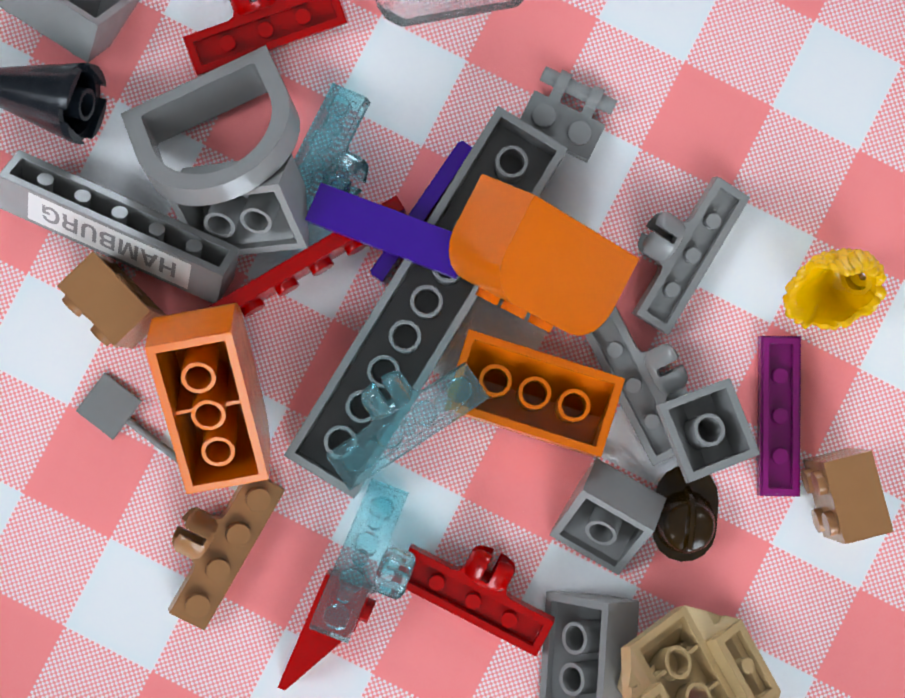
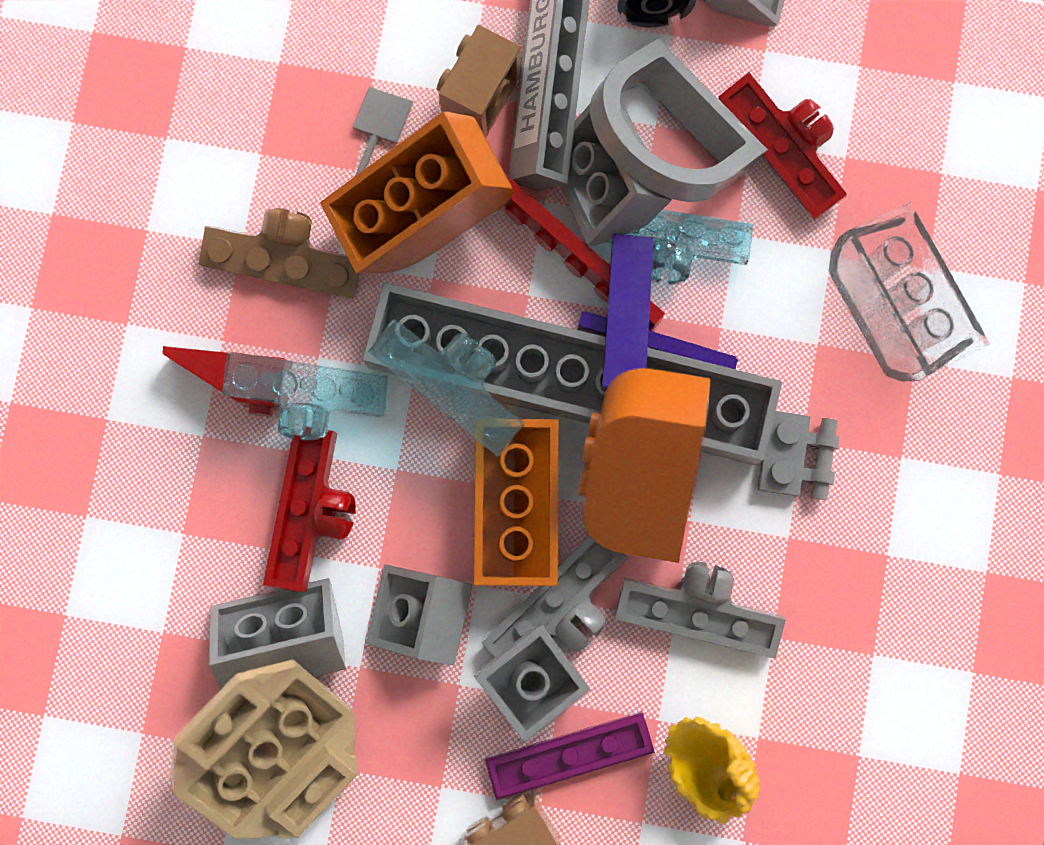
camera: 75 degrees right, 5 degrees down
dark brown piece [653,466,719,562] -> none

